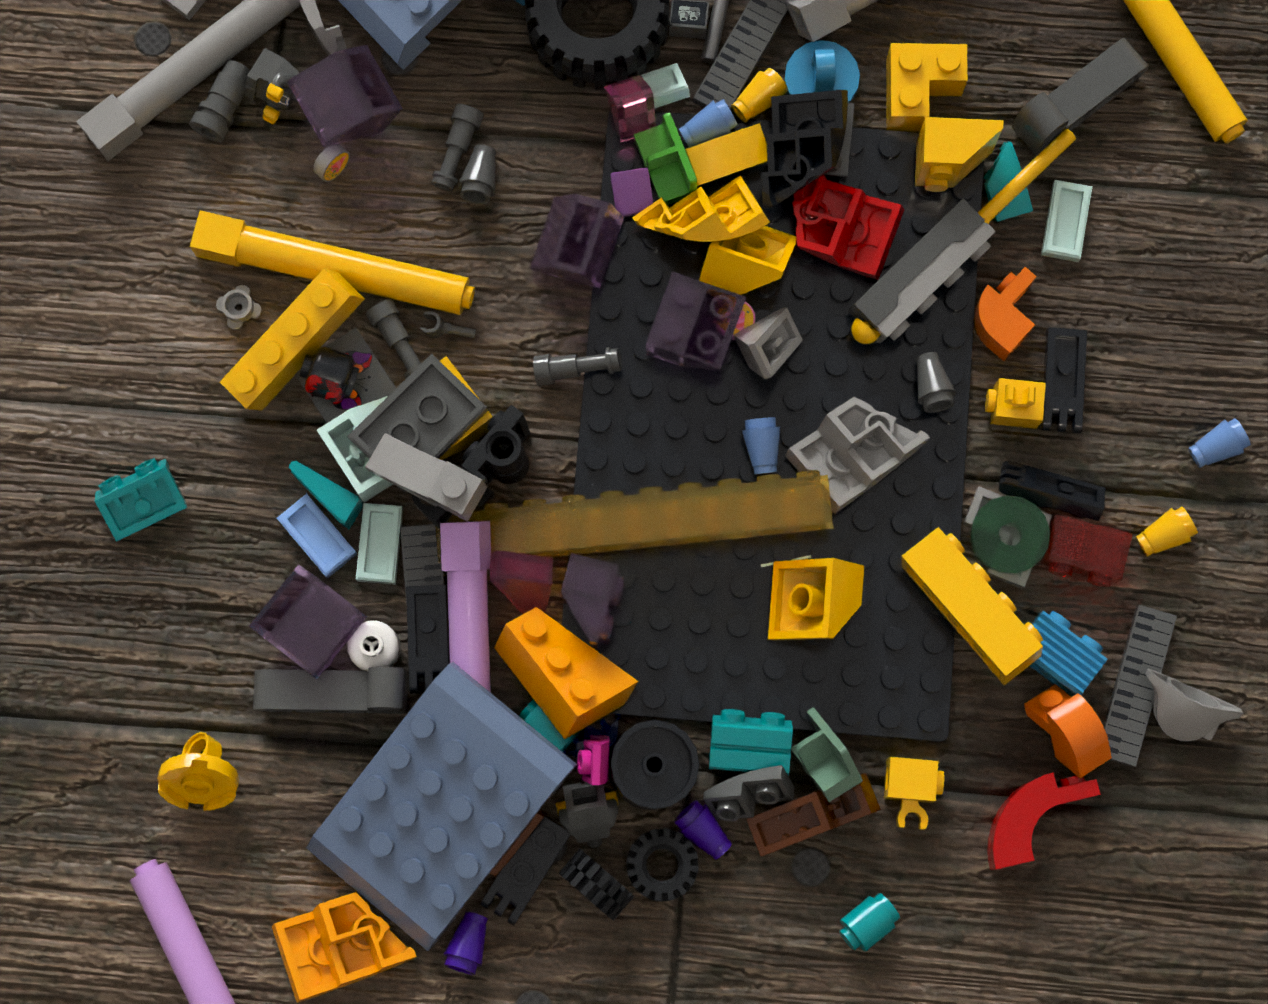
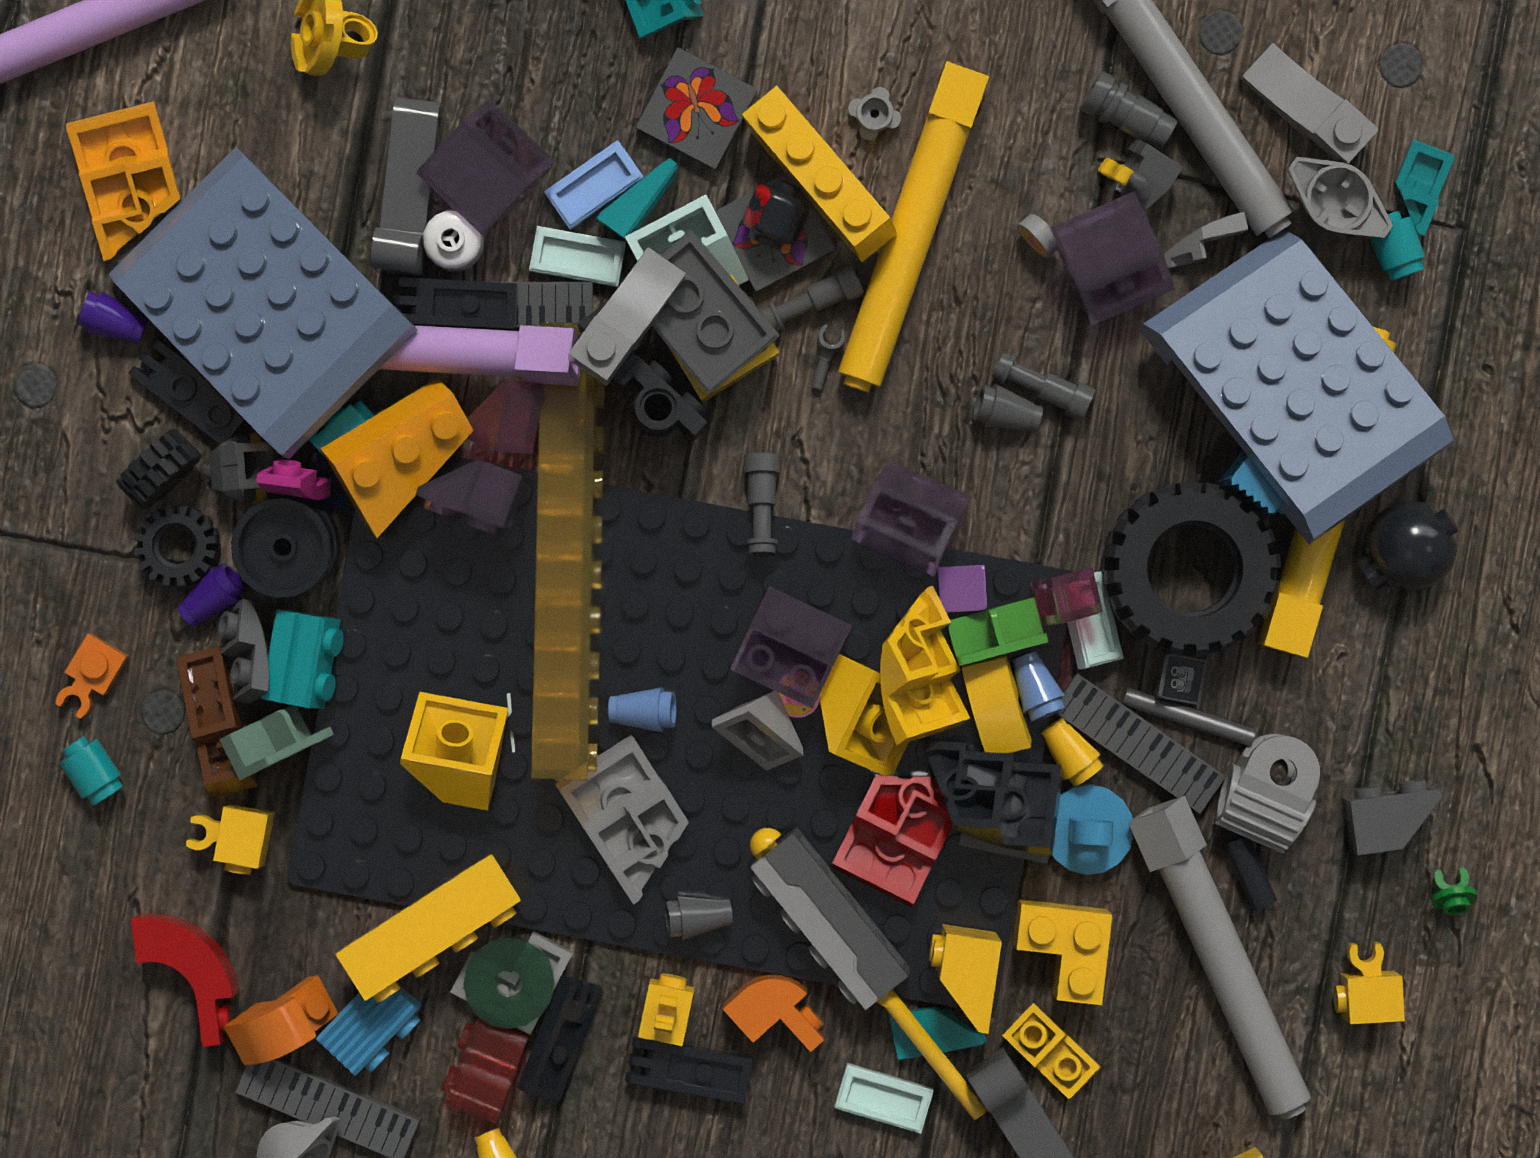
camera: 90 degrees right, 10 degrees up
none -> orange plate [55,633,130,718]
none -> tile [636,47,758,171]
none -> yellow slope [1002,1003,1102,1100]

